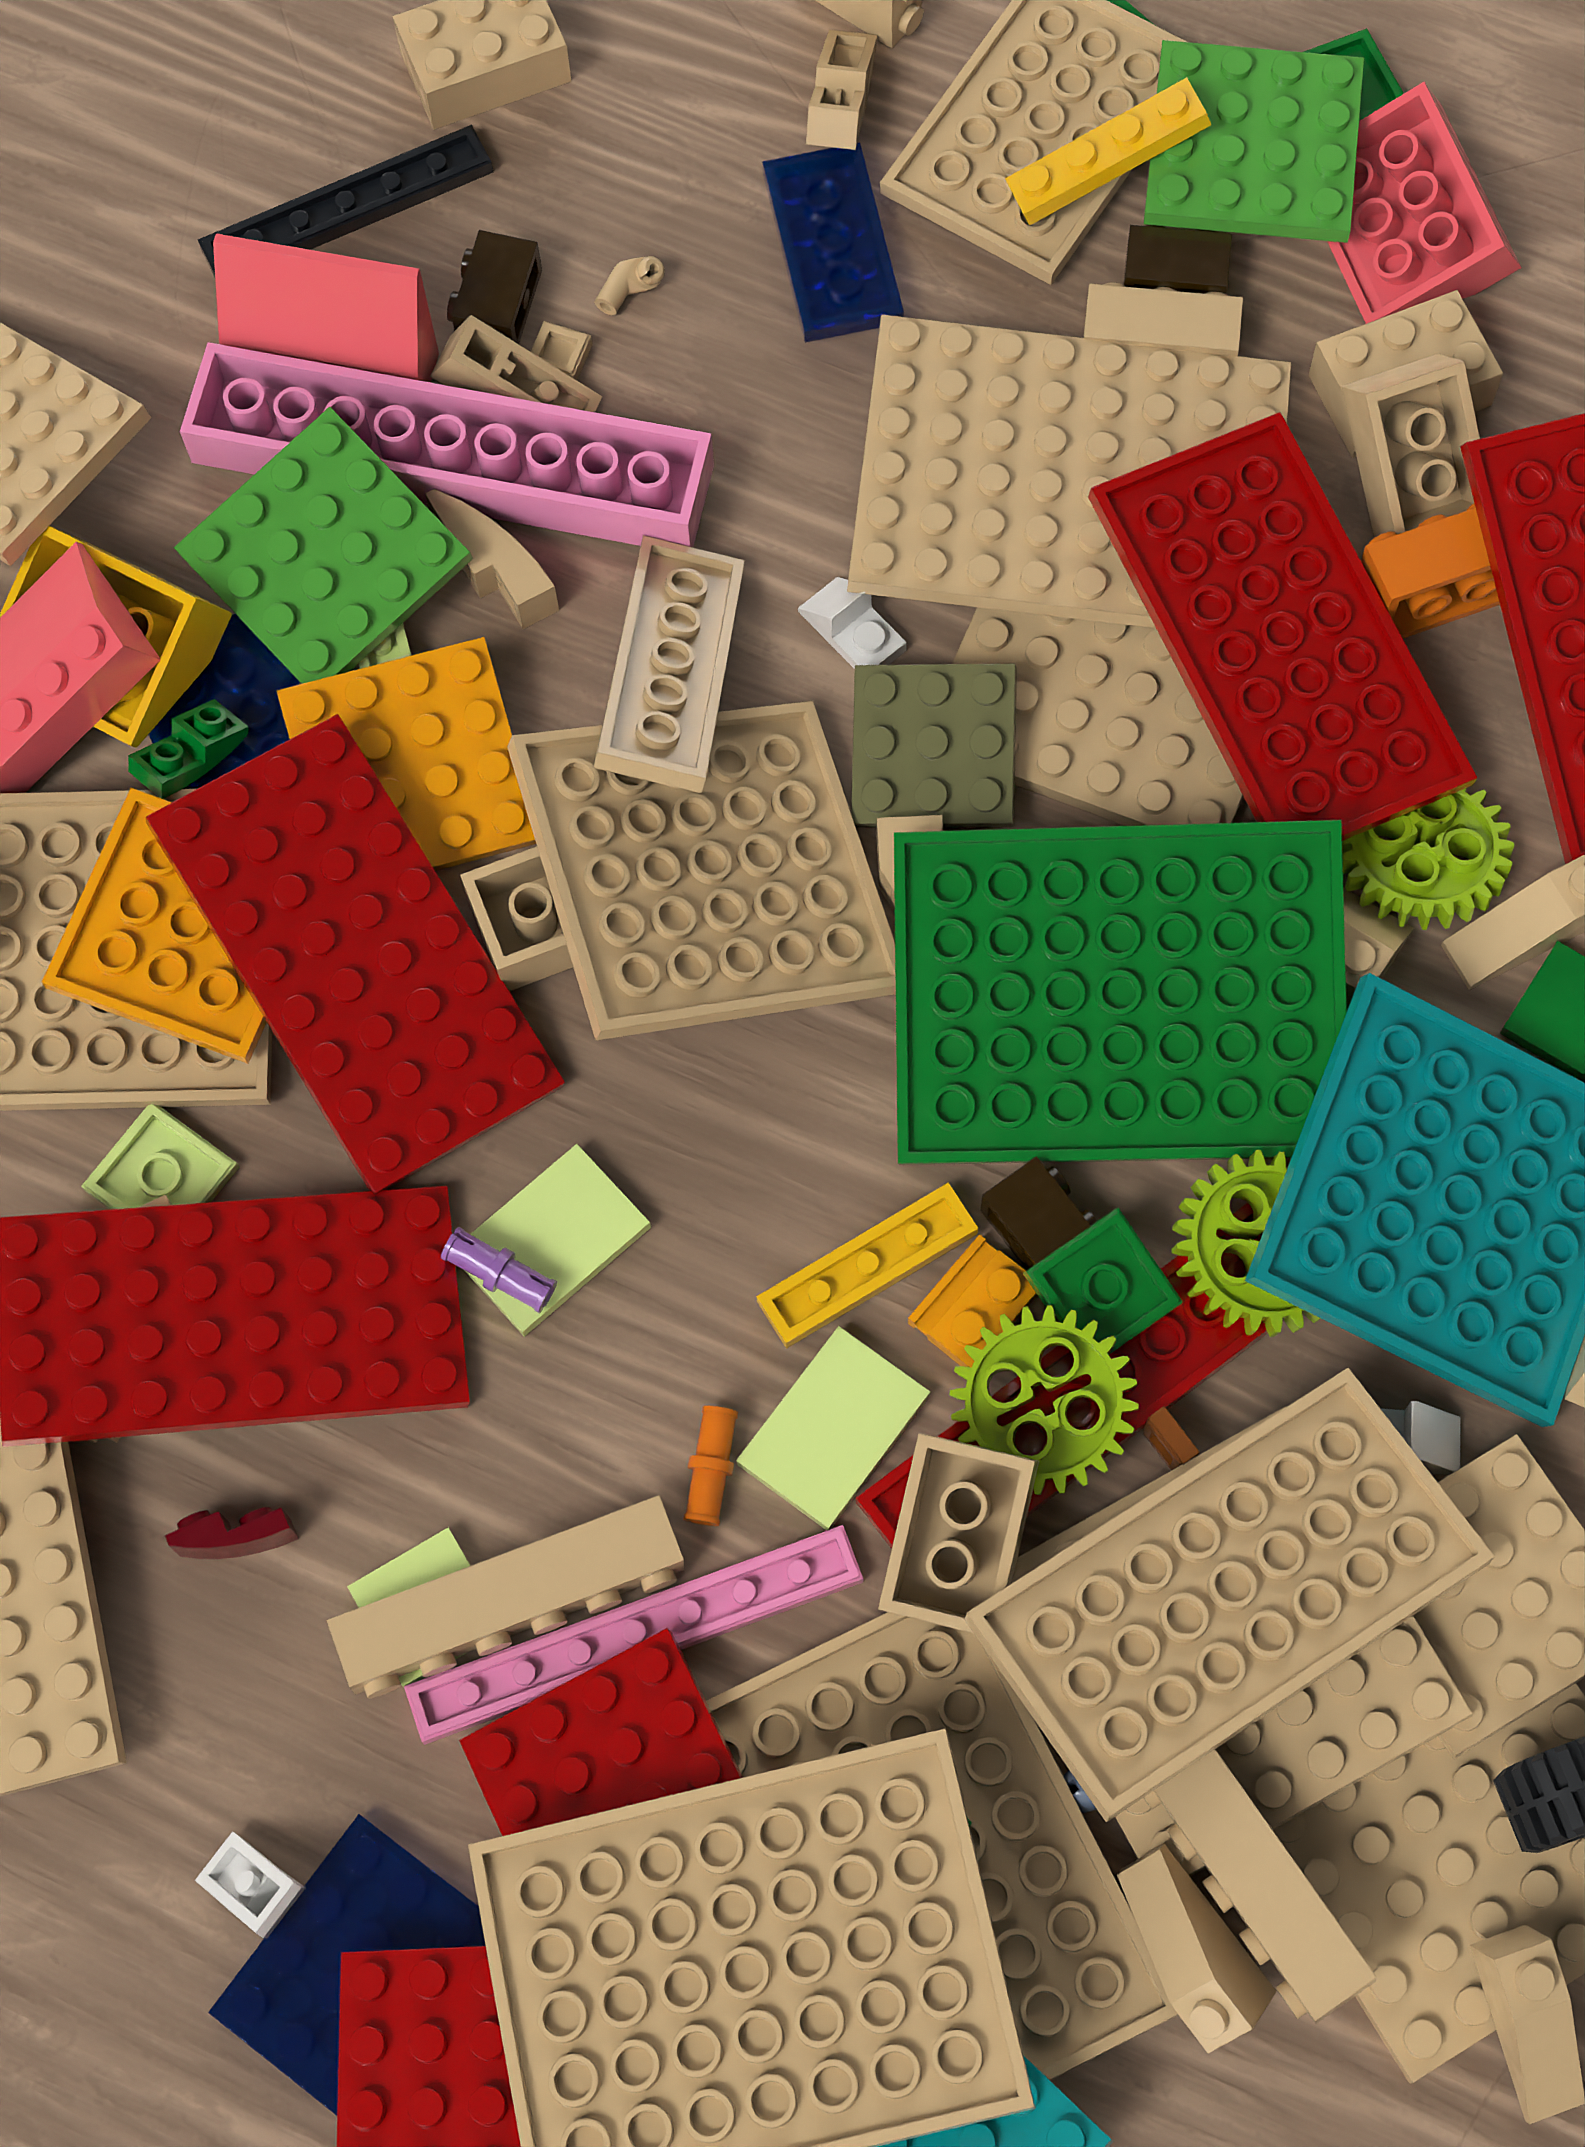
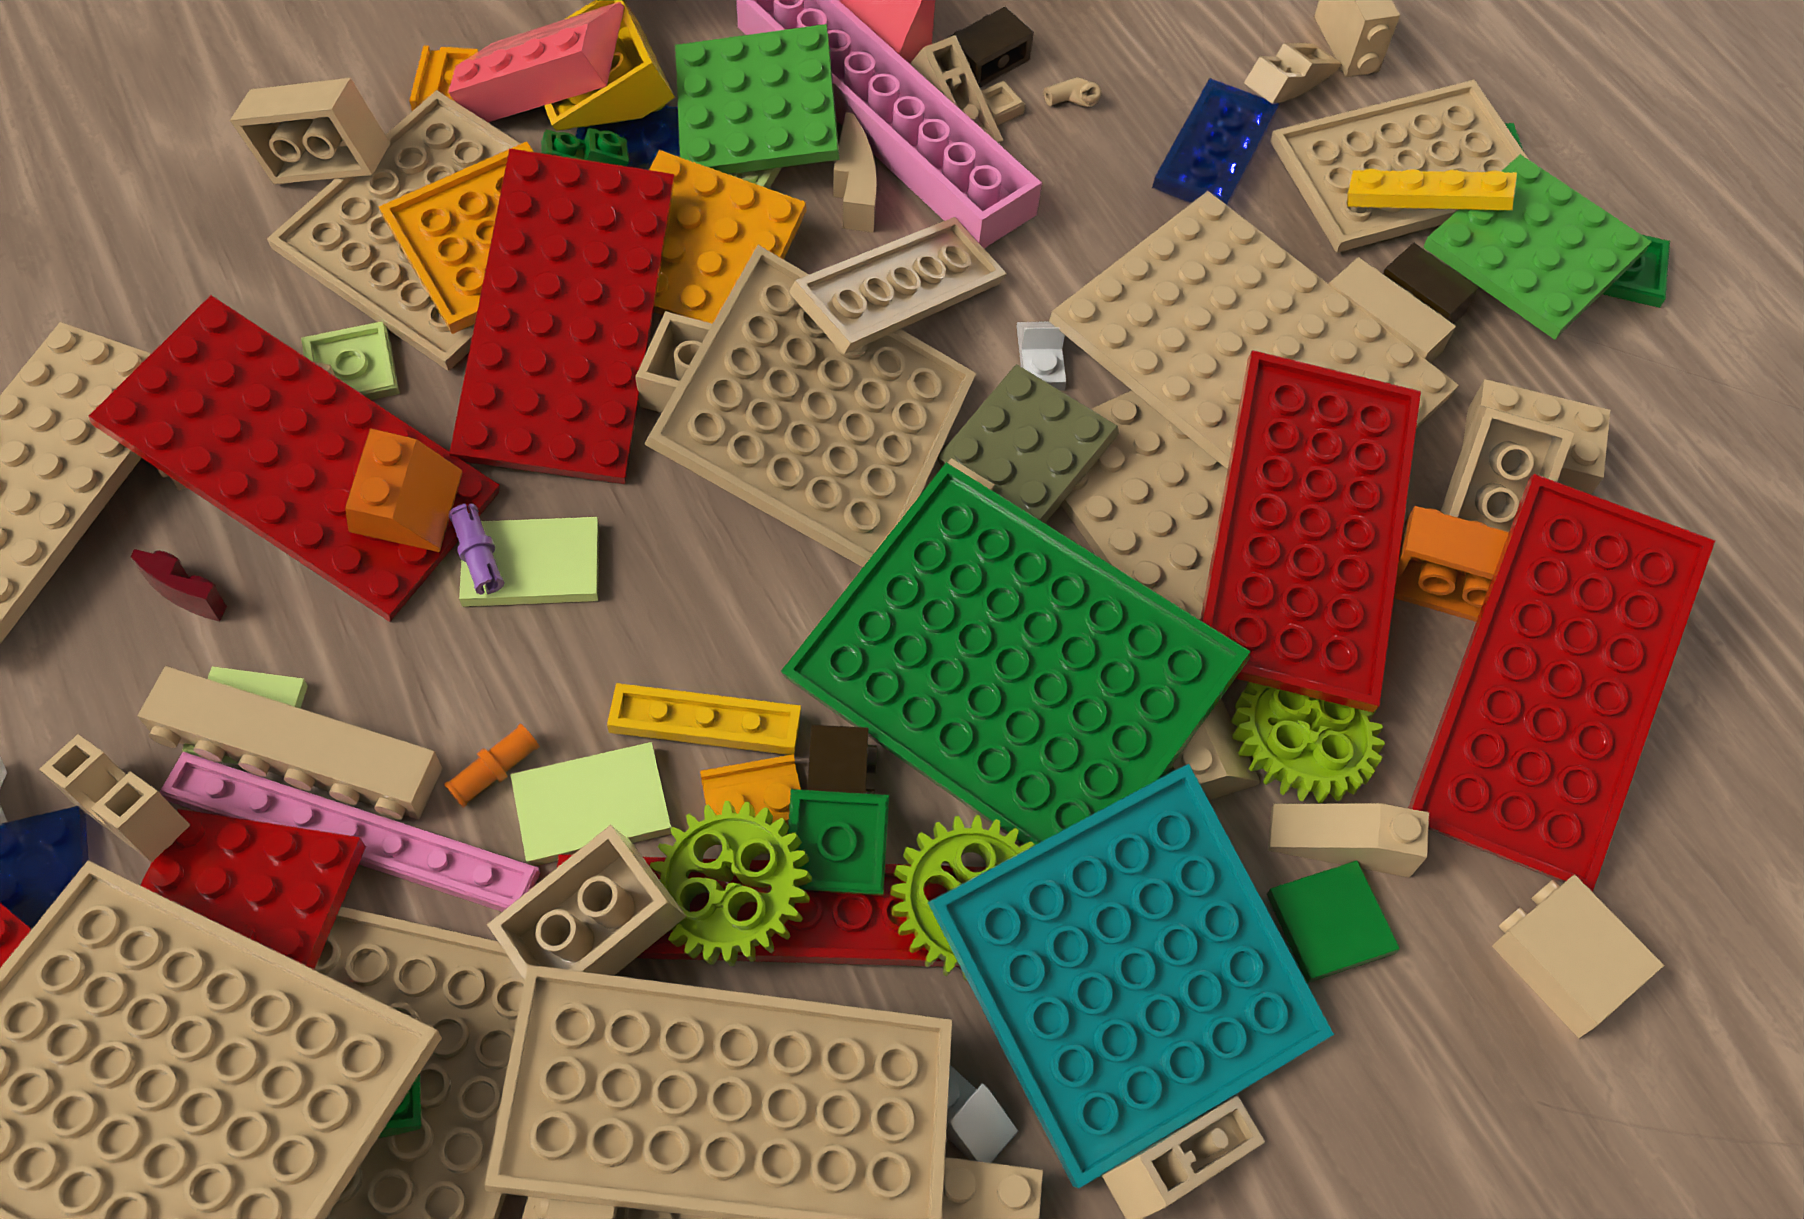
camera: 30 degrees right, 10 degrees down
dark orange tile [1143,1406,1200,1471] -> none
coral slope [1327,82,1522,324] -> none
none -> tan arch [39,734,190,862]
none -> orange slope [345,428,462,552]

